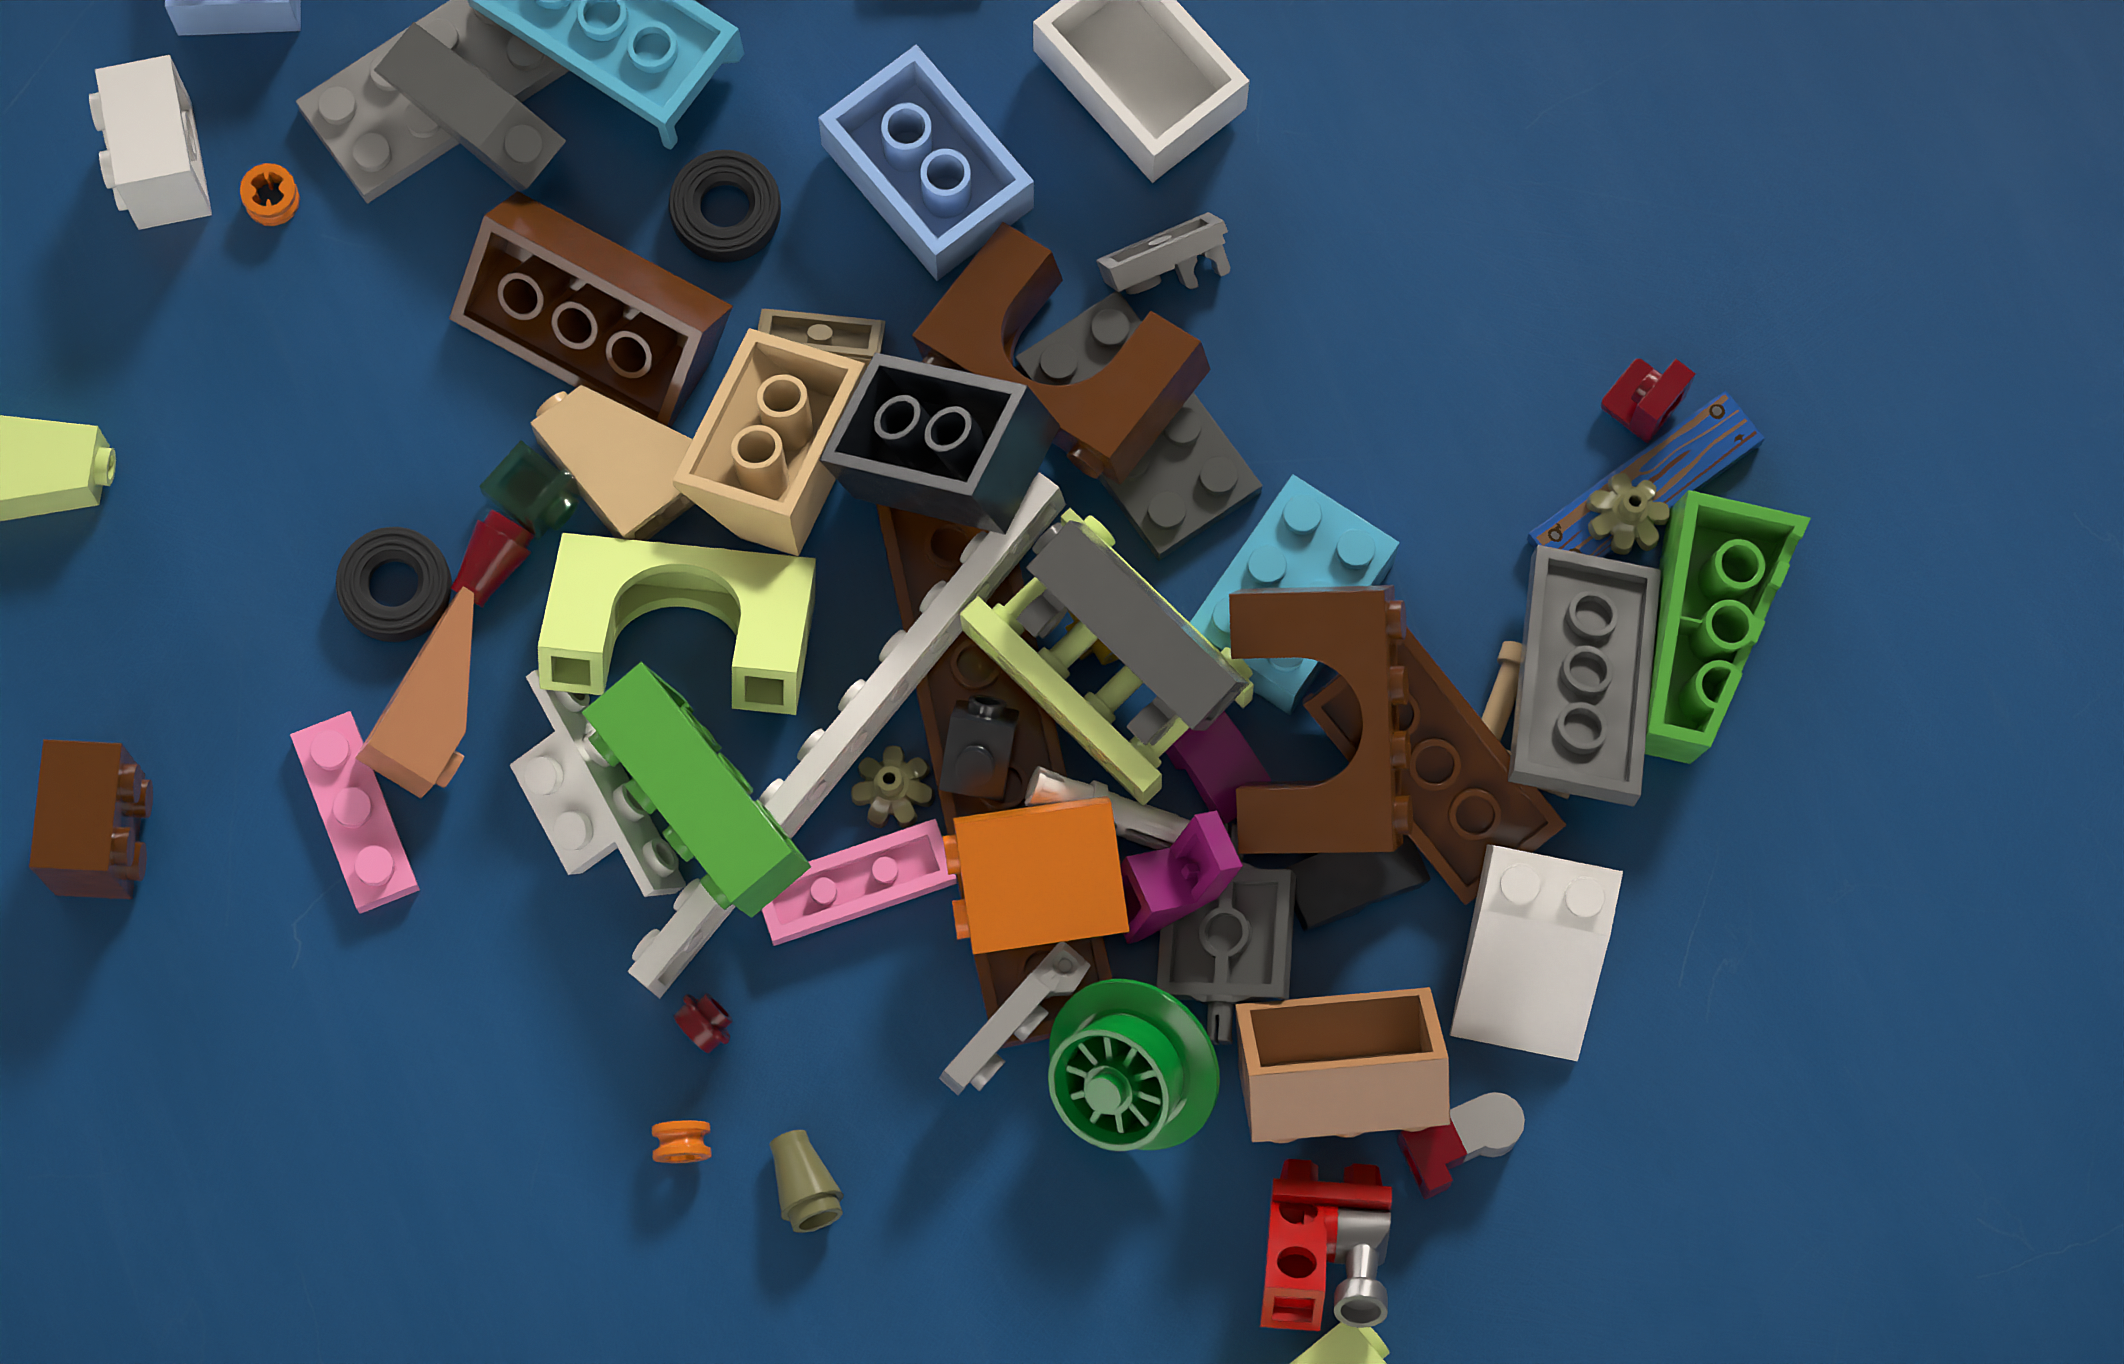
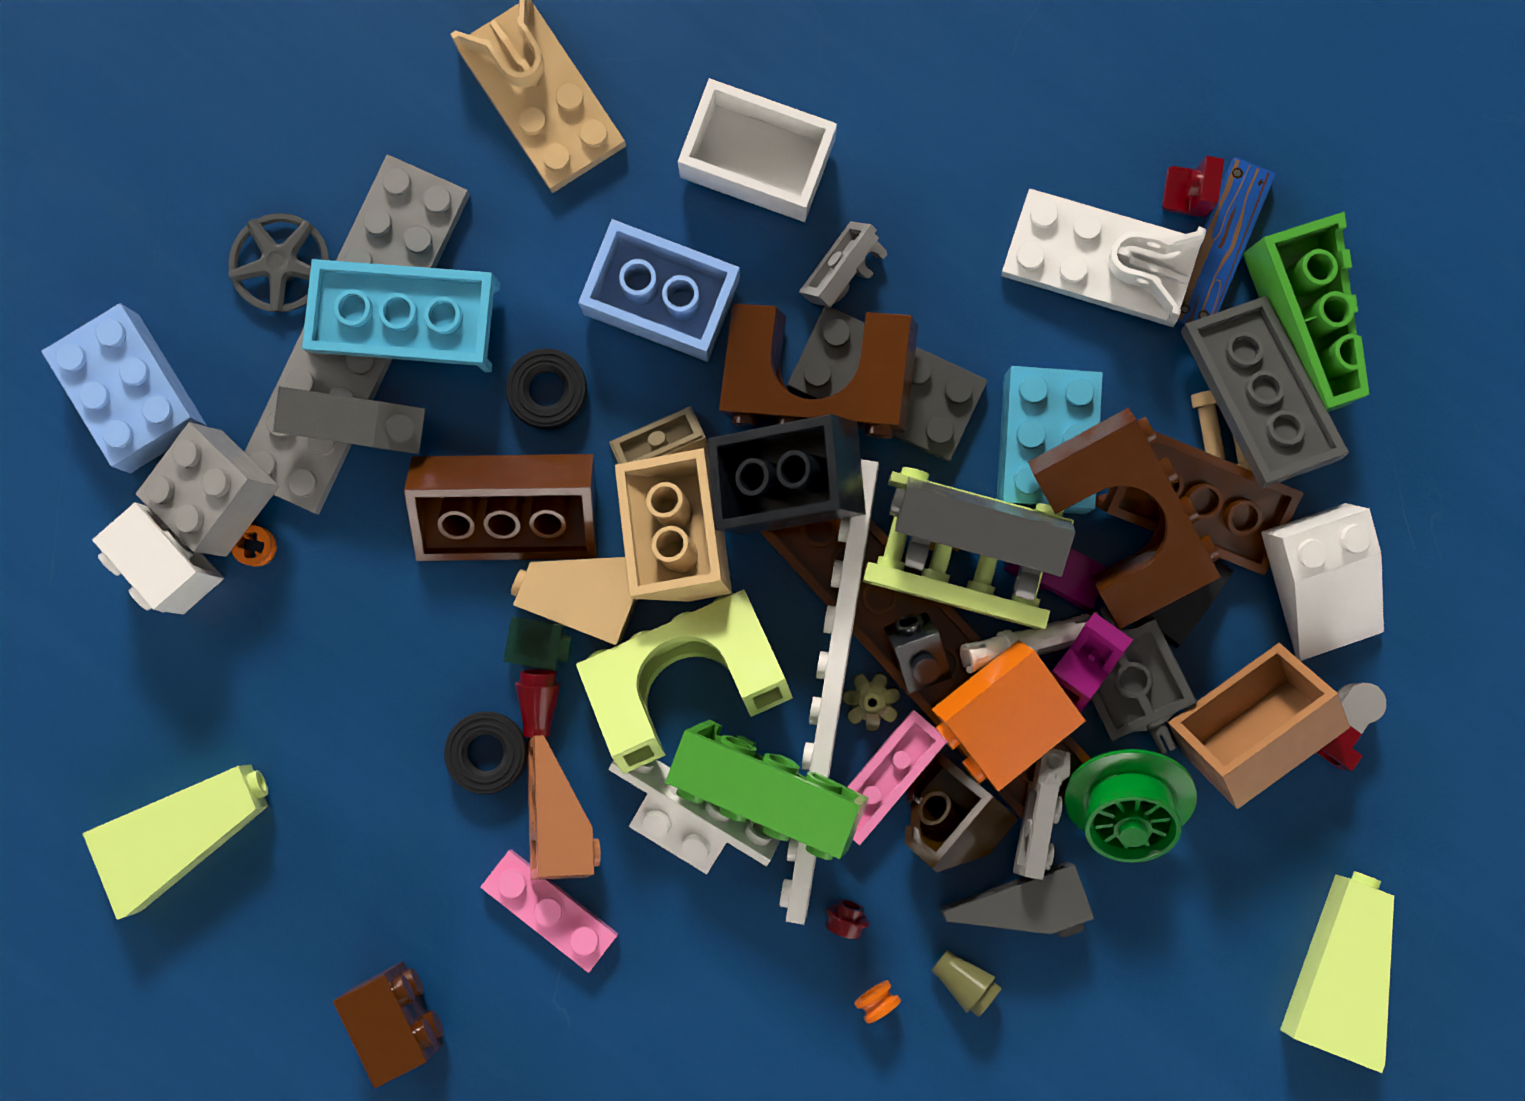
camera: 30 degrees left, 10 degrees up
red hips [1260,1159,1392,1331] -> none
olive plant [1586,473,1670,555] -> none
none -> light grey brick [136,422,279,557]
none -> dark brown slope [905,752,1019,872]
none -> dark grey slope [939,861,1094,938]
none -> white plate [1001,188,1206,327]

